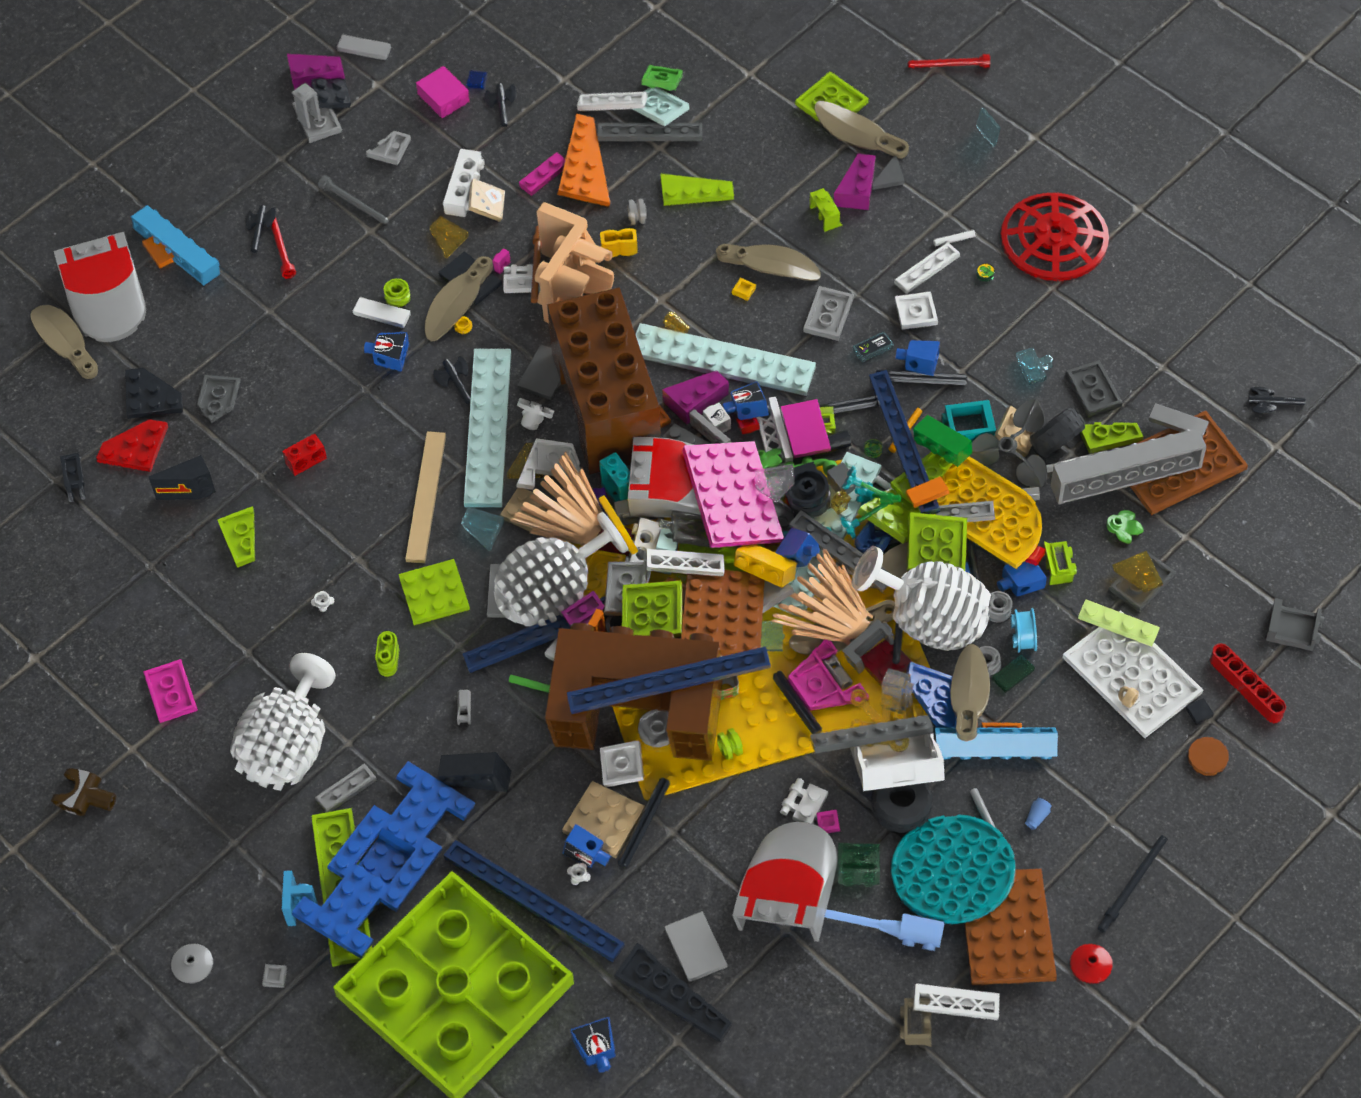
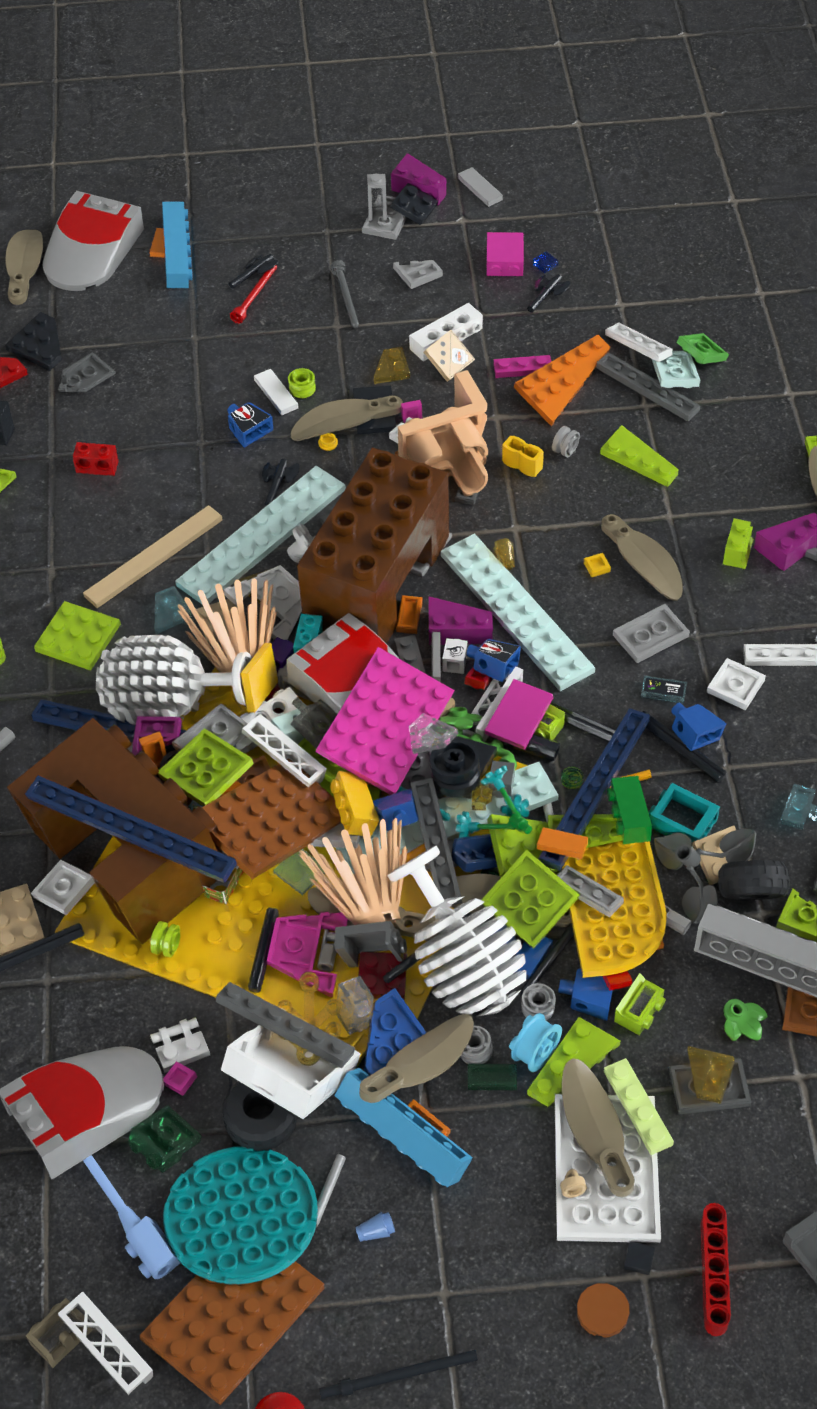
camera: 40 degrees right, 5 degrees down
none -> lime wing [527,1017,620,1107]
none -> dark tan plant [562,1059,635,1197]

